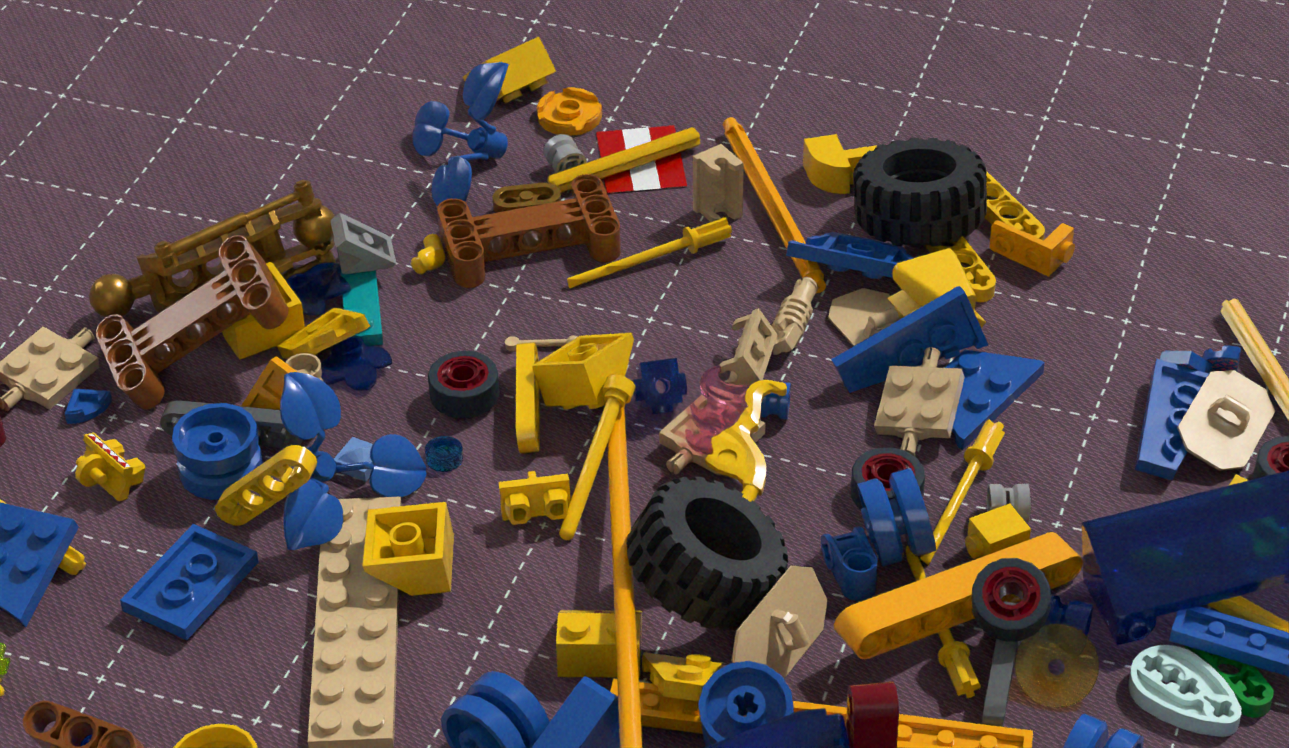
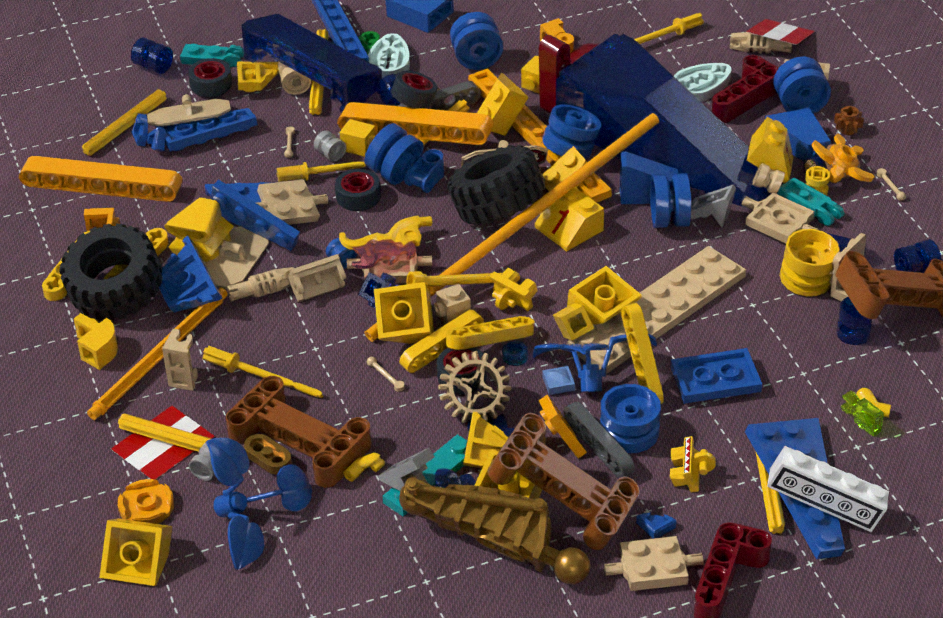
camera: 130 degrees left, 0 degrees up
none -> light orange beam [19,156,183,202]
none -> tan hinge [284,126,295,158]
none -> tan brick [434,284,471,325]
none -> tan gear [438,351,511,423]
none -> yellow beam [446,316,535,350]
none -> yellow slope [477,73,529,136]
none -> yellow brick [553,303,594,341]

